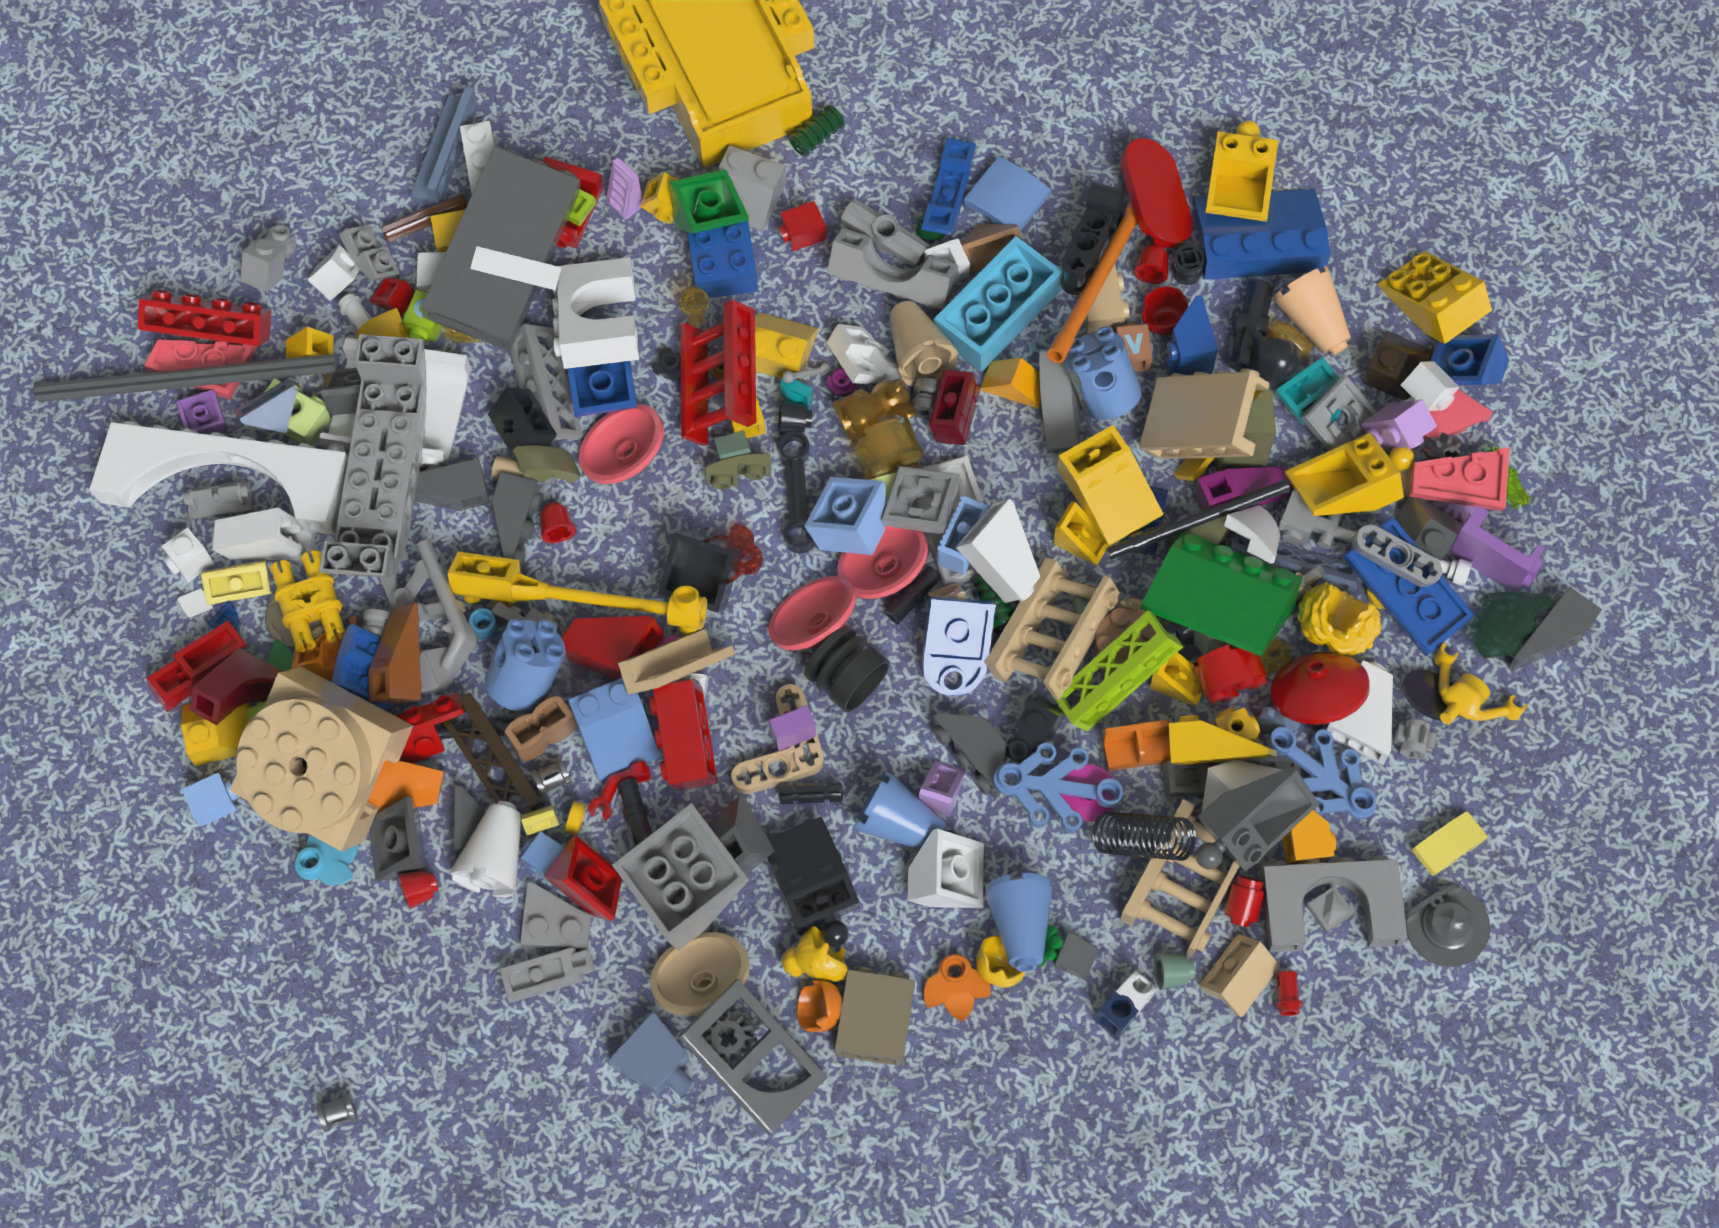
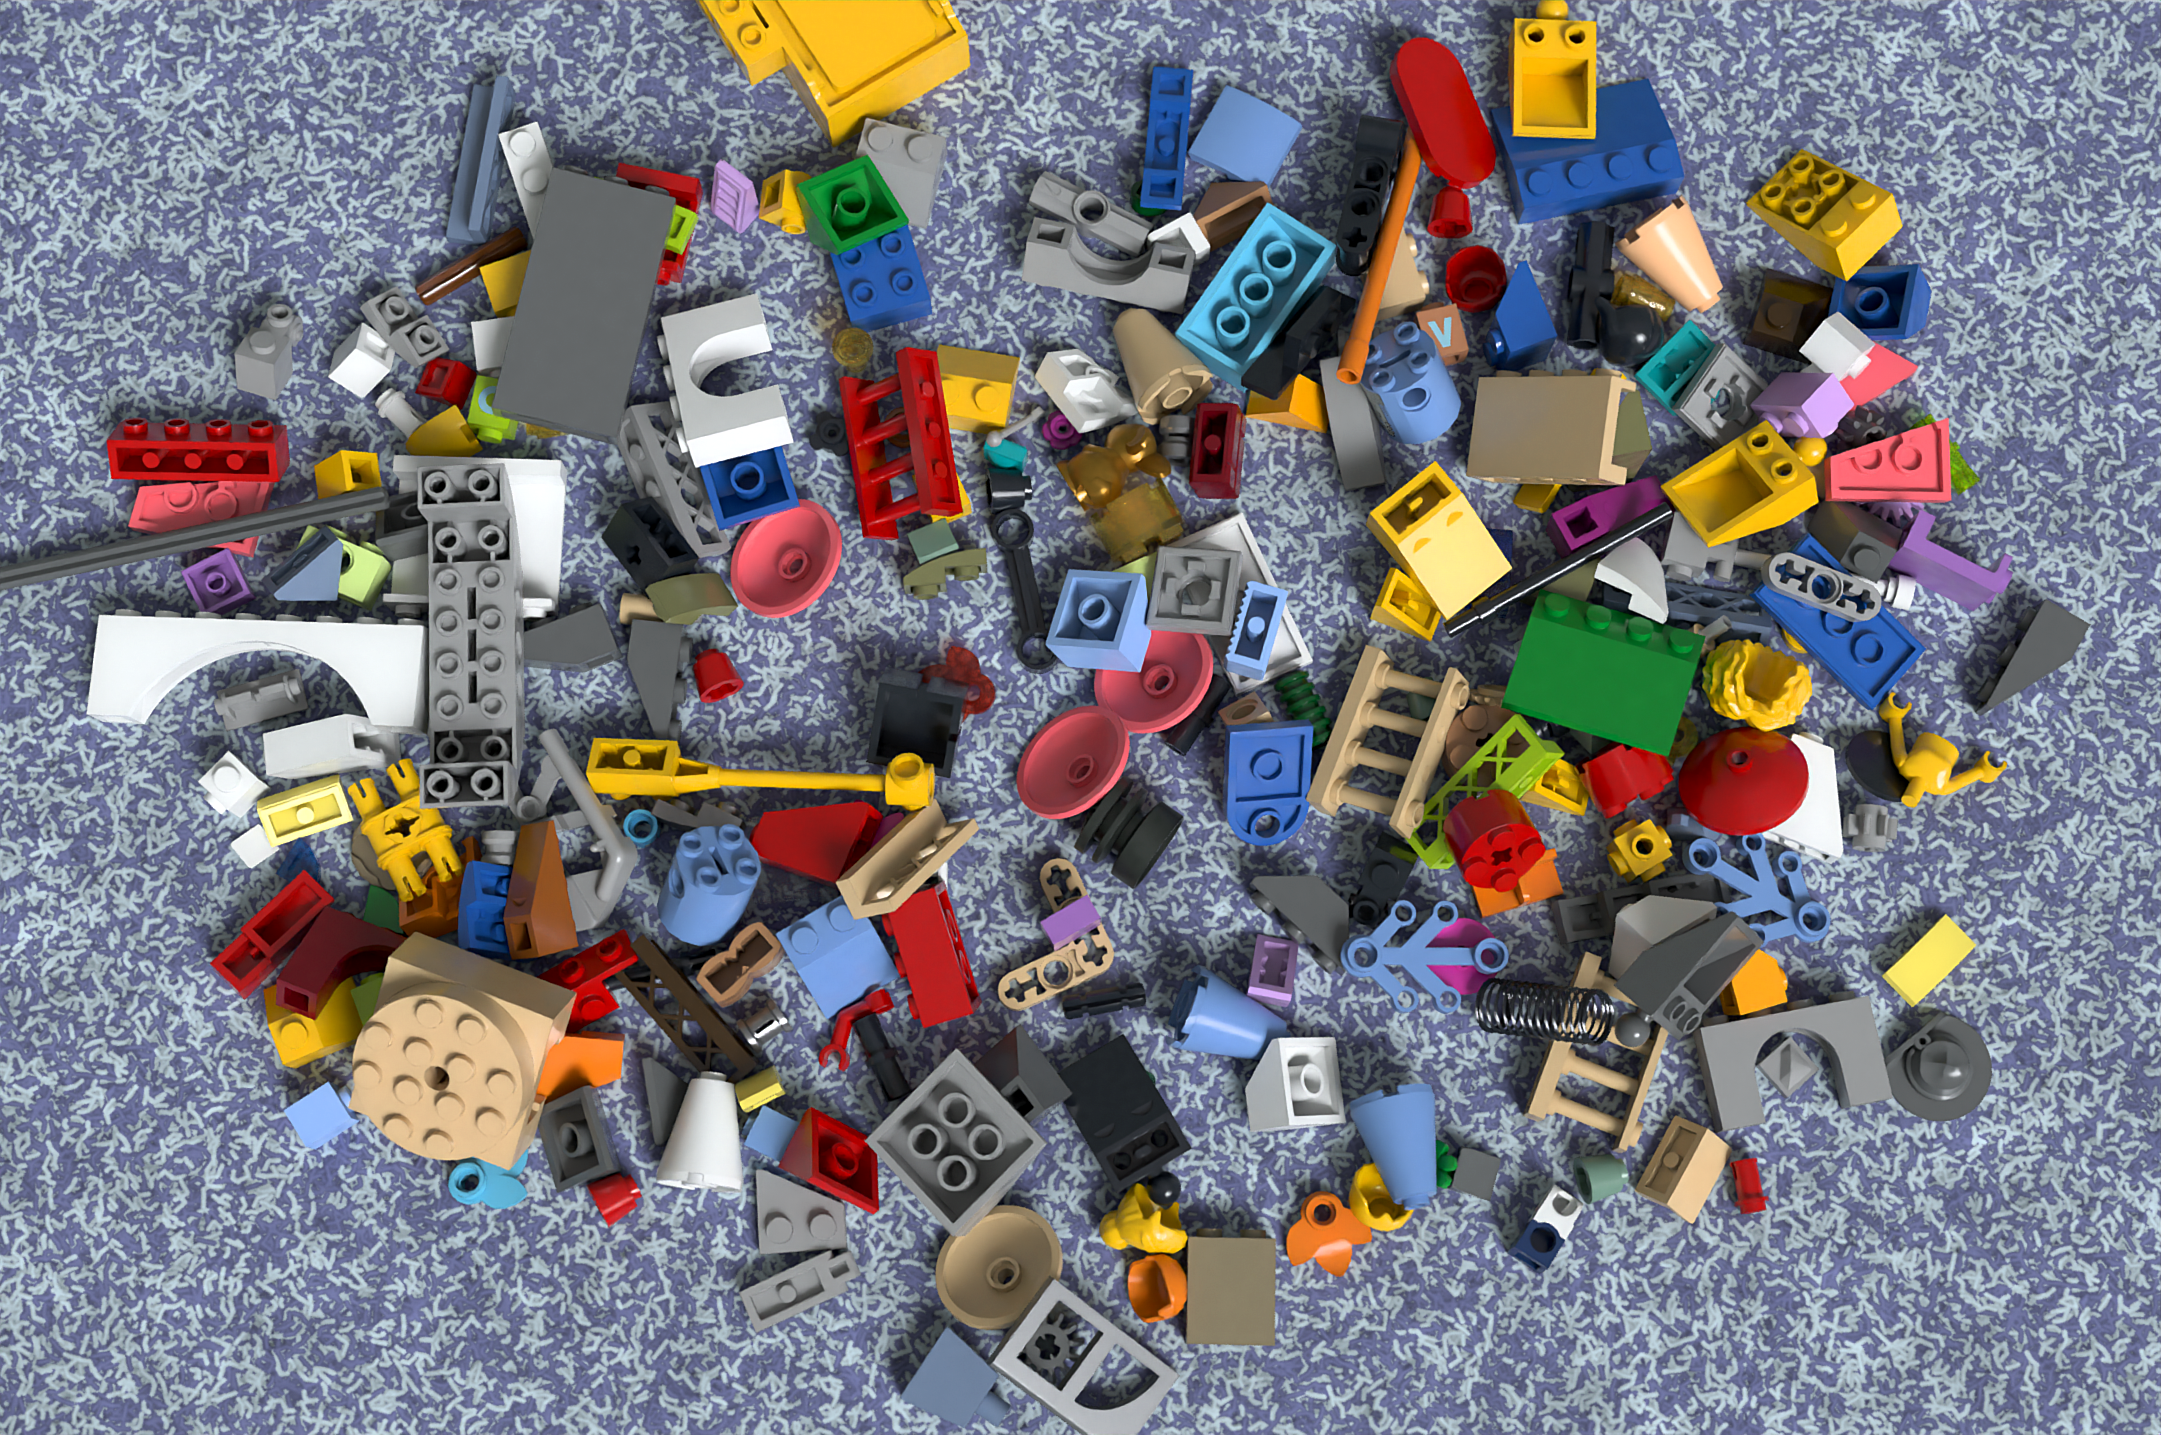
camera: 10 degrees left, 10 degrees up
white sticker [470,246,562,290] -> none
yellow tile [565,801,587,835] -> none
red brick [777,201,826,252] -> none
dark green piece [789,105,845,157] -> none
white slope [956,499,1040,603] -> none
yellow slope [1168,715,1277,765] -> none
black wheel [1172,244,1205,285] -> none
red brick [1225,875,1265,927] -> none
clear green slope [1473,592,1552,659] -> none
none -> black bracket [1241,285,1356,400]
none -> red brick [1442,789,1546,893]

